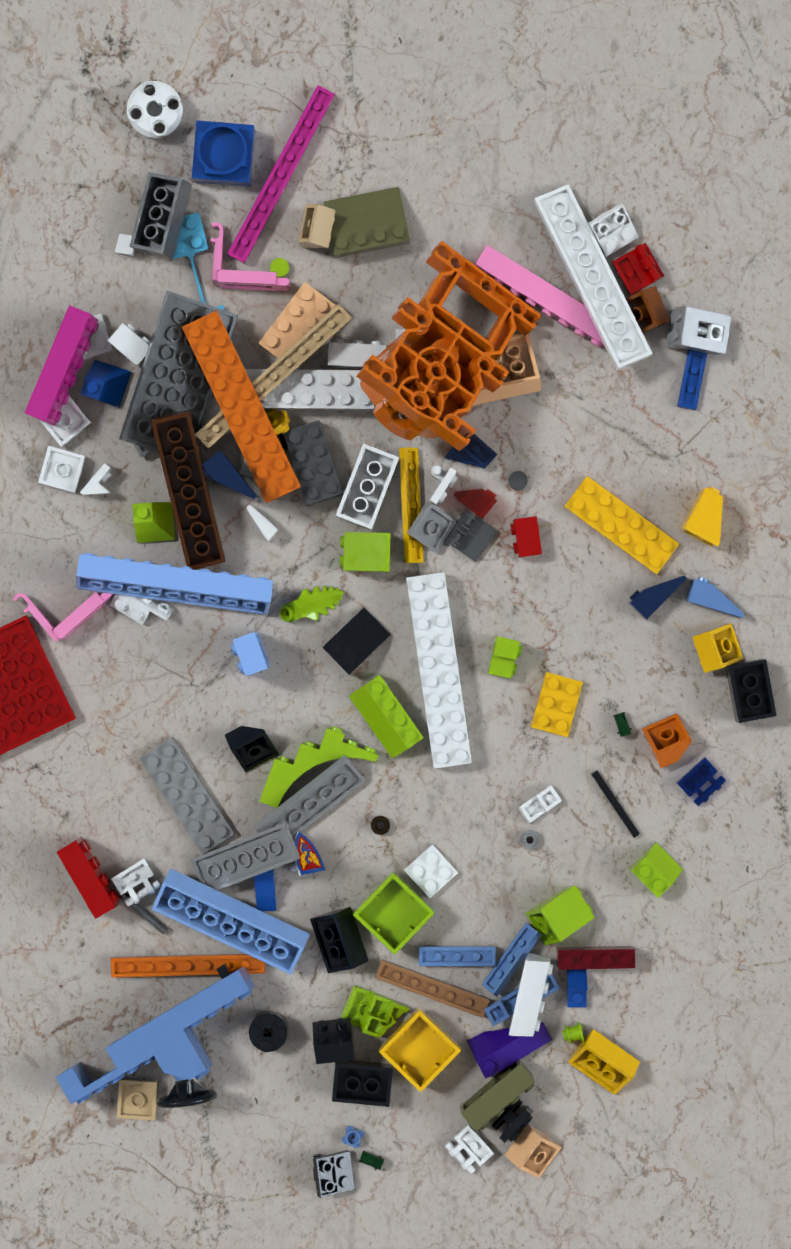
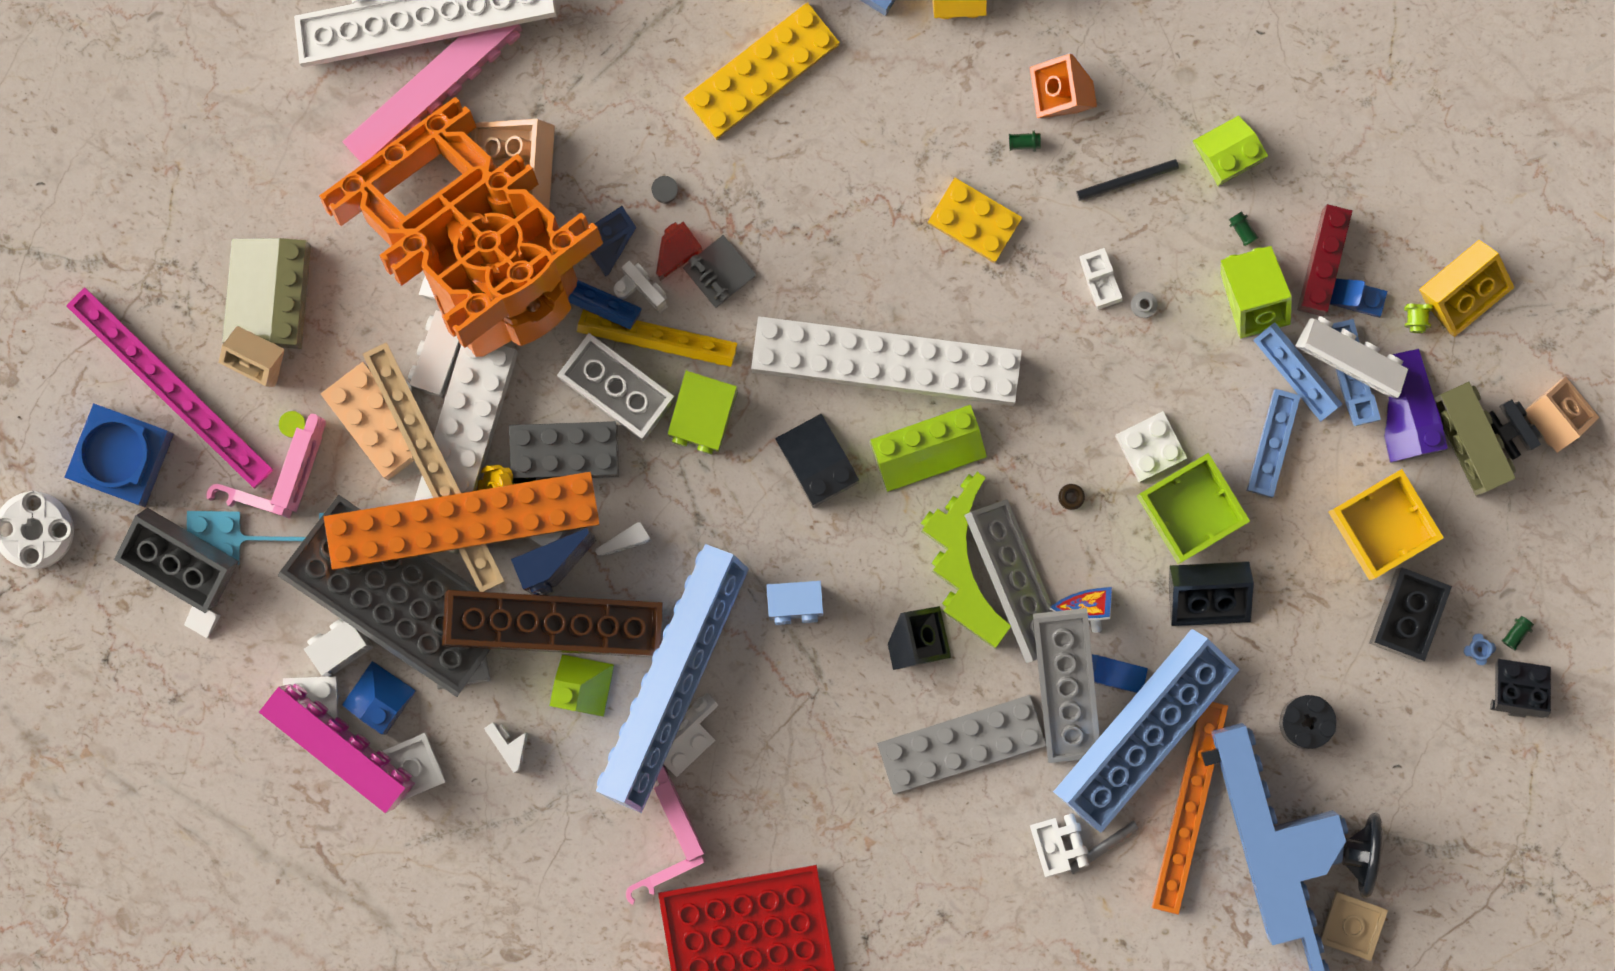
camera: 70 degrees left, 5 degrees down
white plate [38,446,86,493] -> none
red brick [56,837,120,919] -> none
lime plant [279,586,344,622] -> none
black brick [312,1017,355,1064] -> none
lime slope [340,985,409,1038] -> none
medium nougat plate [375,959,490,1018] -> none
light grey plate [407,501,457,554] -> none
white plate [444,1124,494,1174] -> none
lime brick [488,636,523,679] -> none
red brick [510,516,542,558] -> none
dark blue slope [628,576,687,619] -> none
clear blue plate [676,757,726,807] -> none
none -> blue tile [568,280,642,330]
none -> dark green pin [1228,211,1259,246]

